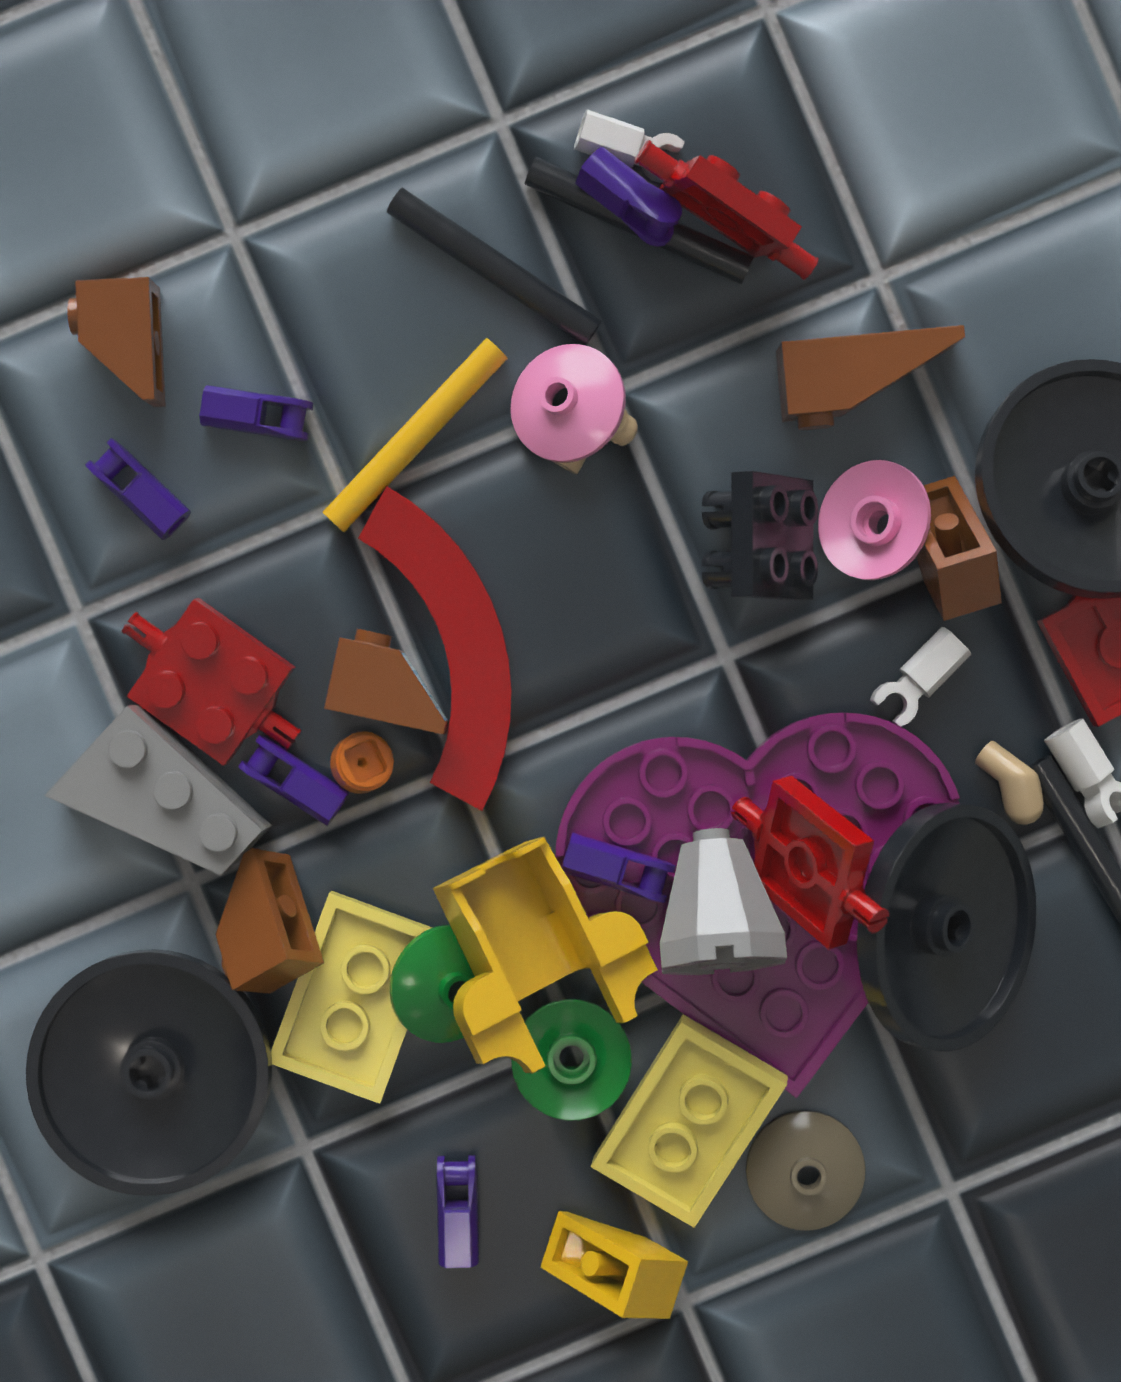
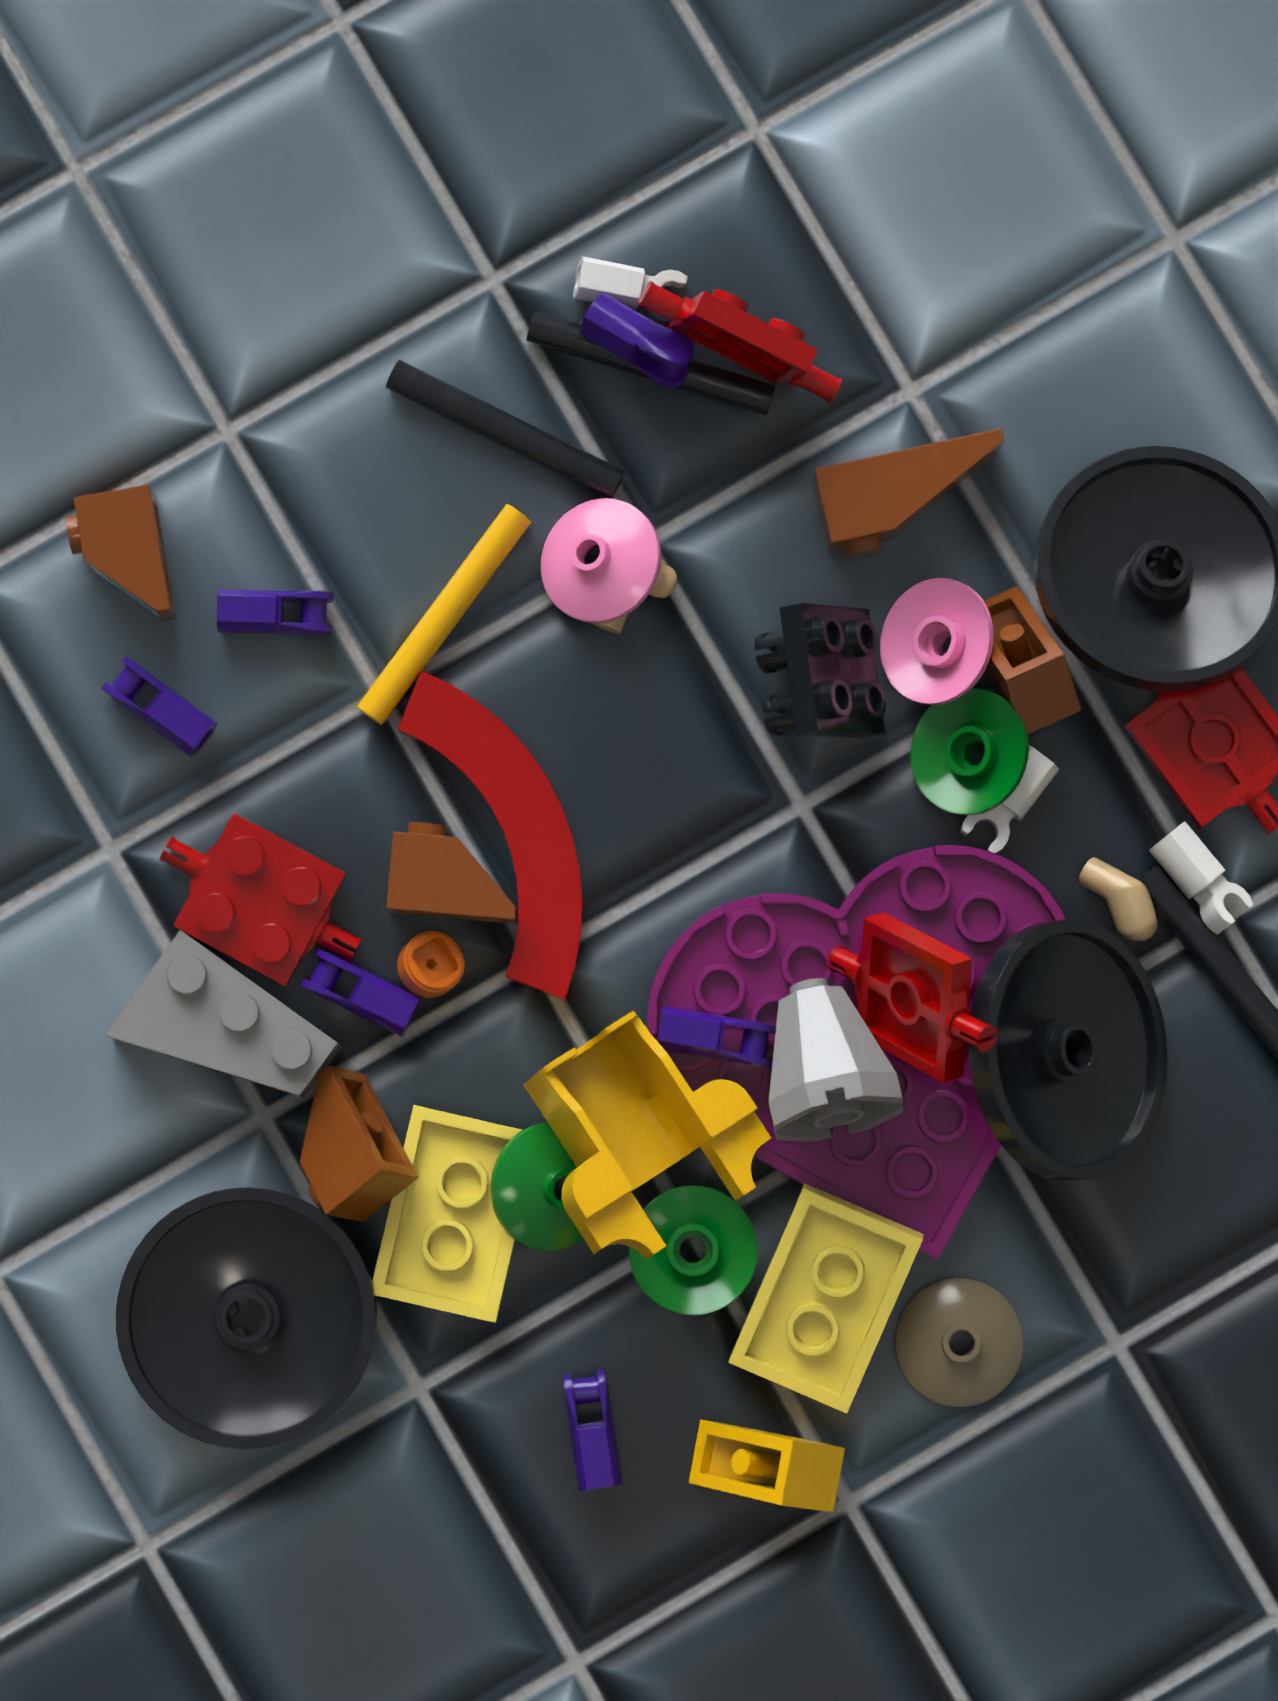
camera: 10 degrees left, 5 degrees down
none -> green dish [910,688,1029,815]

